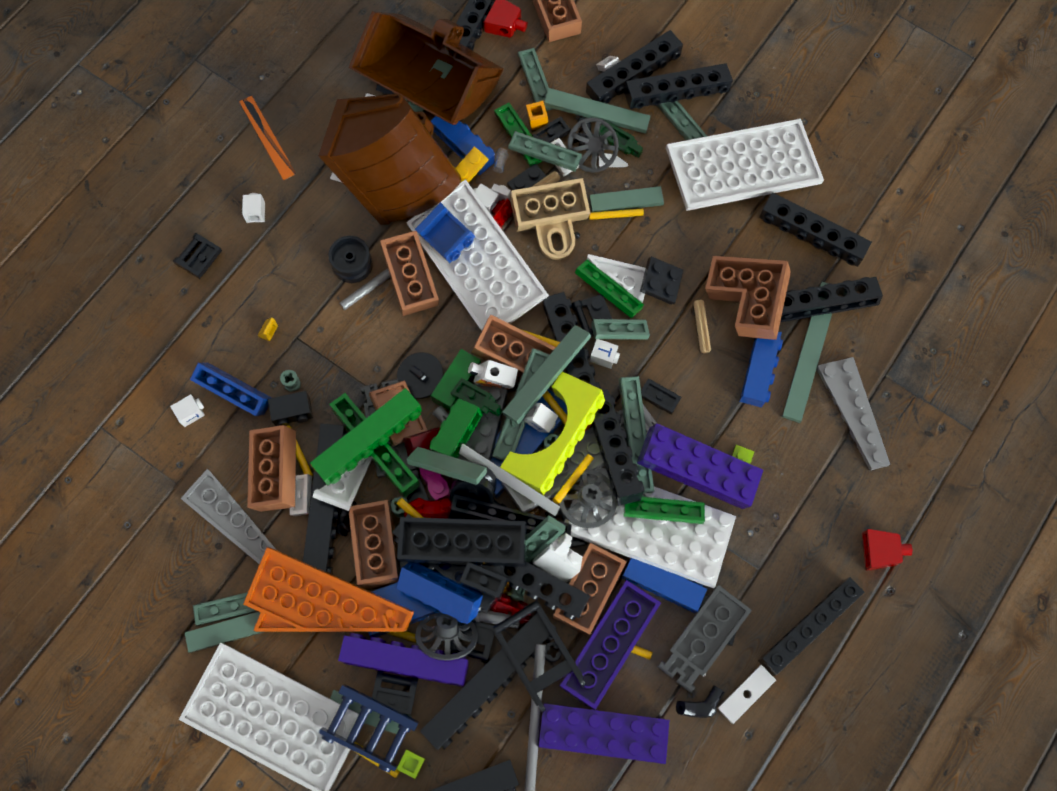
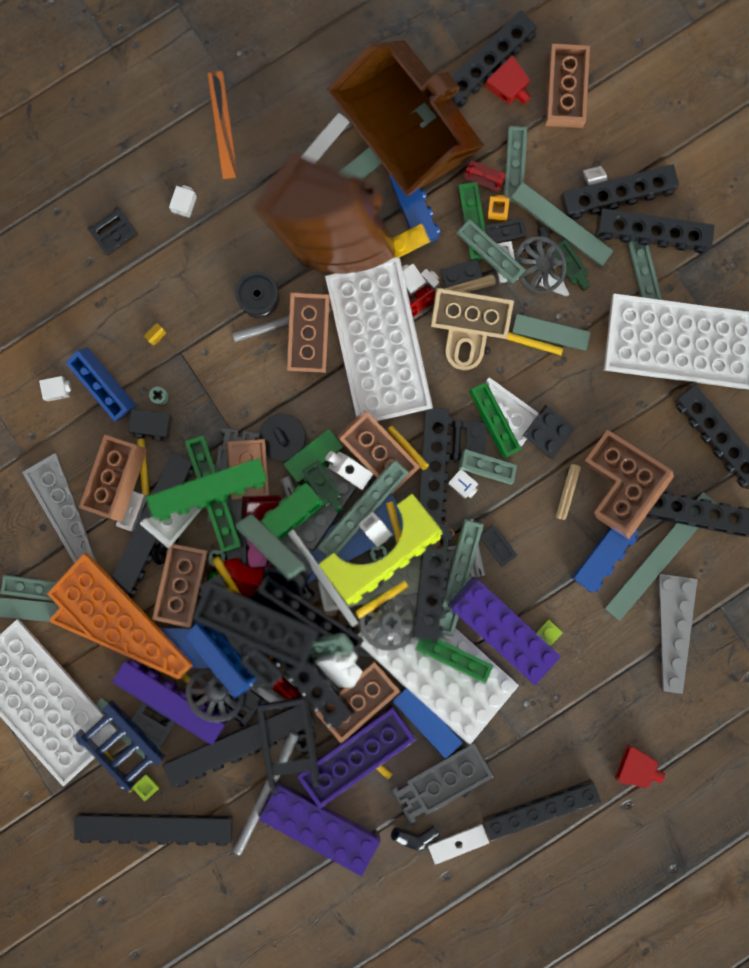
camera: 20 degrees right, 15 degrees up
blue panel [415,202,475,263] -> none
clear pin [493,148,509,173] -> none
sand green tile [503,325,591,424] -> none
none -> red hinge [464,160,506,192]

